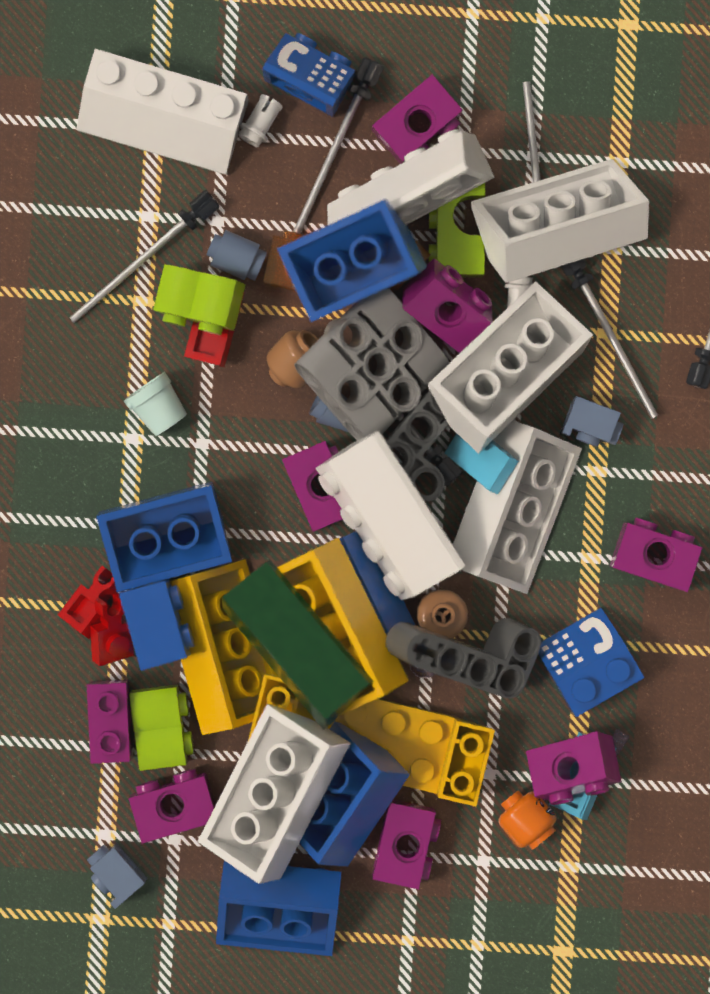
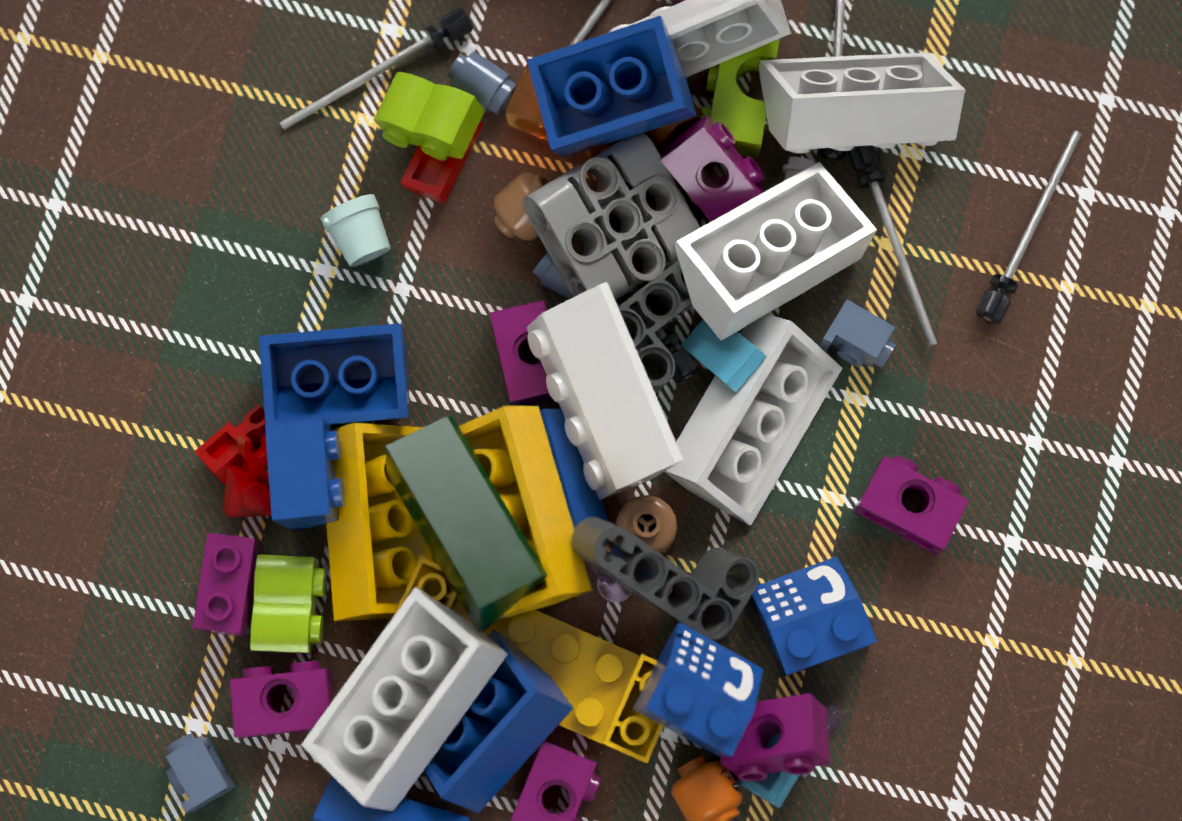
camera: 15 degrees right, 10 degrees down
none -> blue slope [633,622,763,757]

